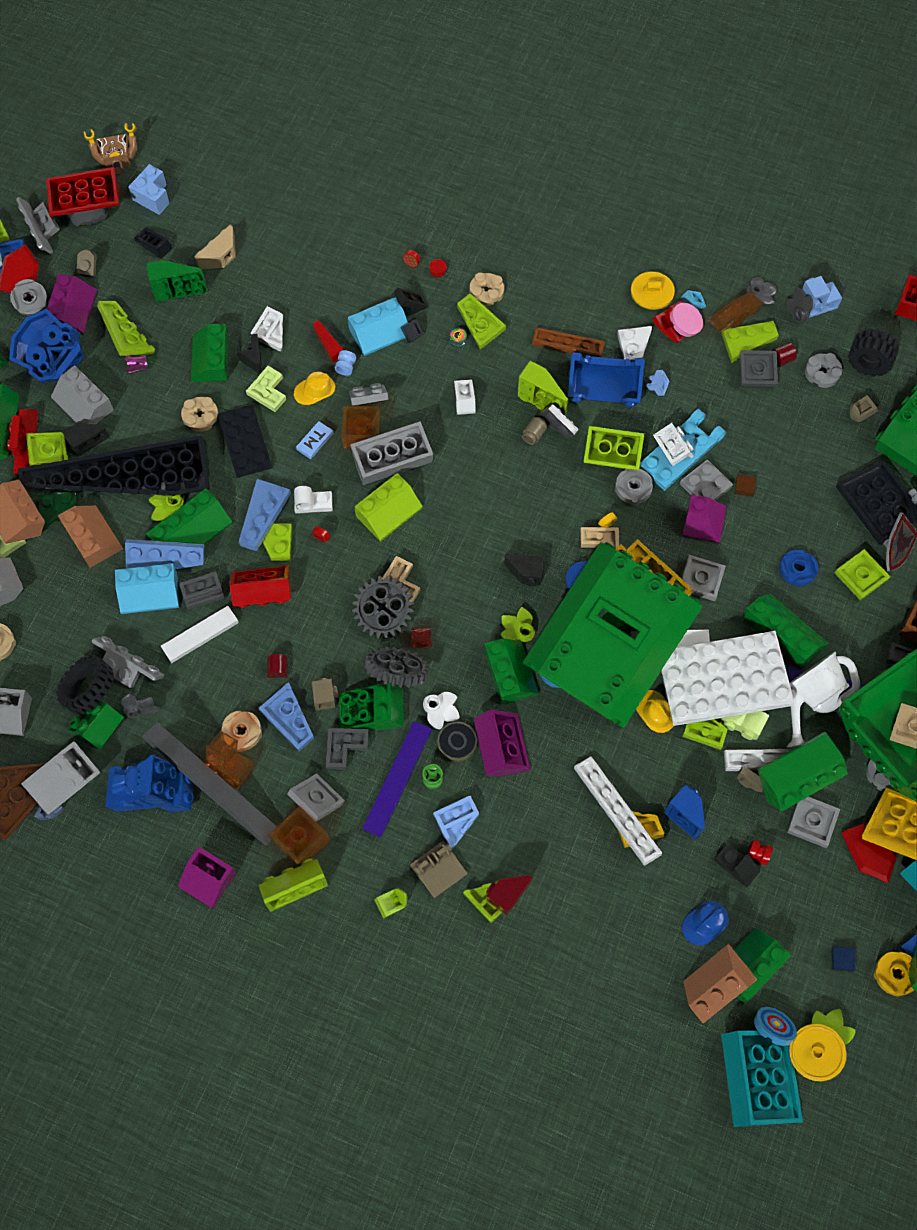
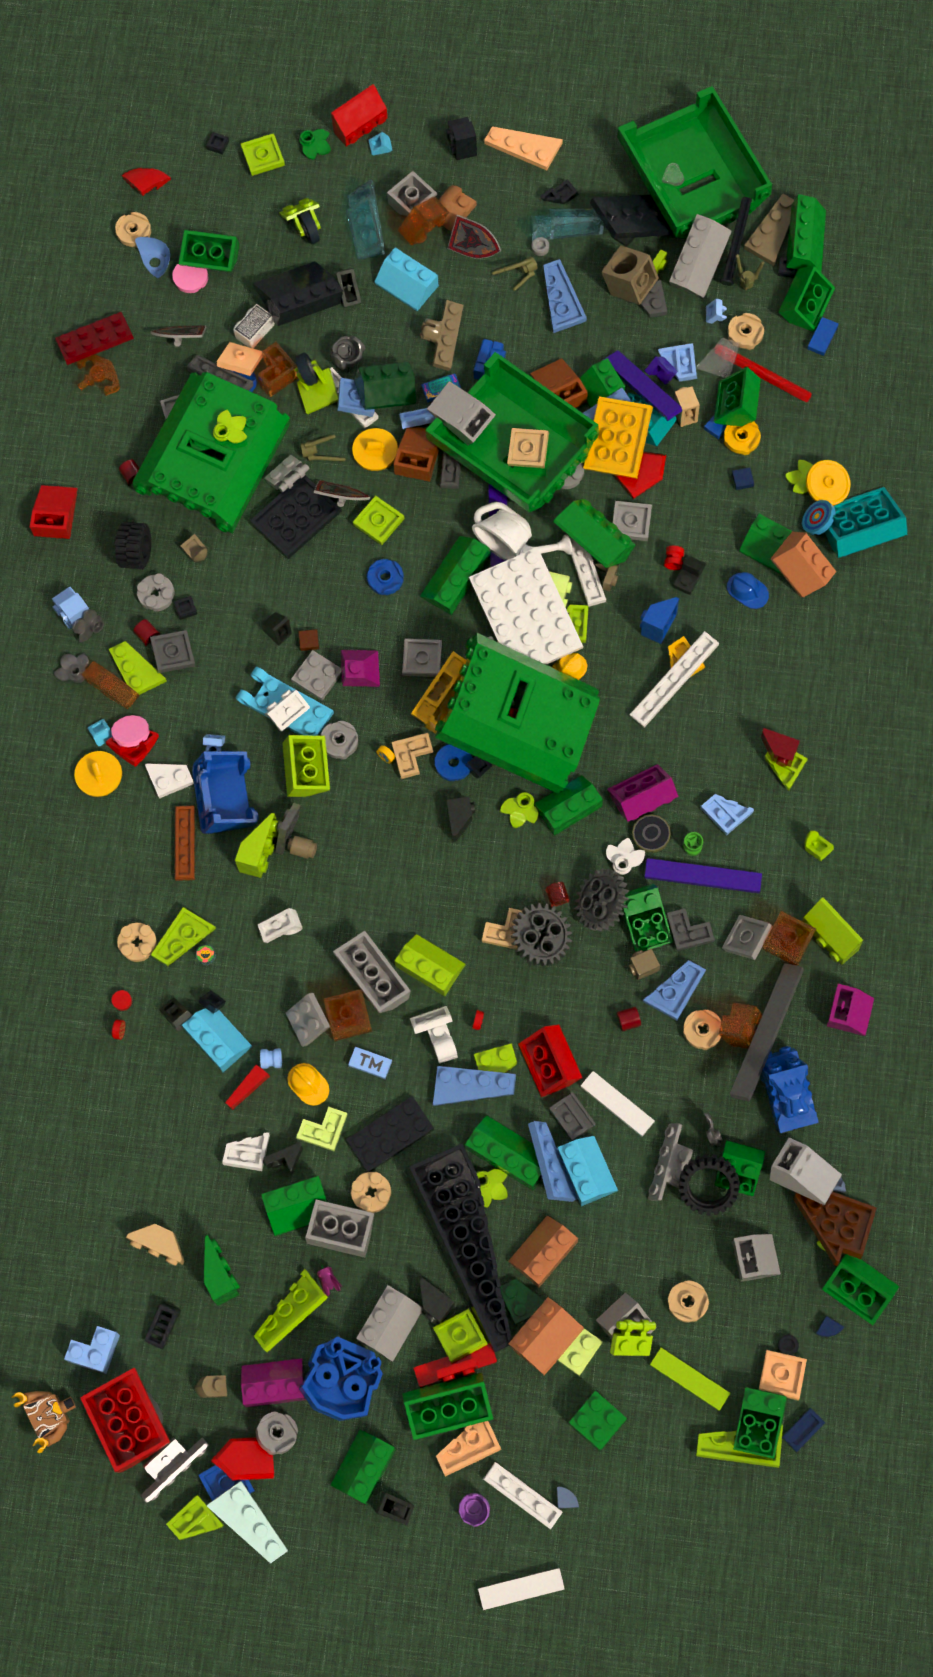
camera: 100 degrees left, 5 degrees up
dark tan hinge [410,841,468,898] -> none
none -> black tile [174,596,198,620]
none -> pearl dark grey slope [262,612,292,646]
none -> light grey slope [305,1200,374,1258]
none -> white tile [410,1006,452,1034]

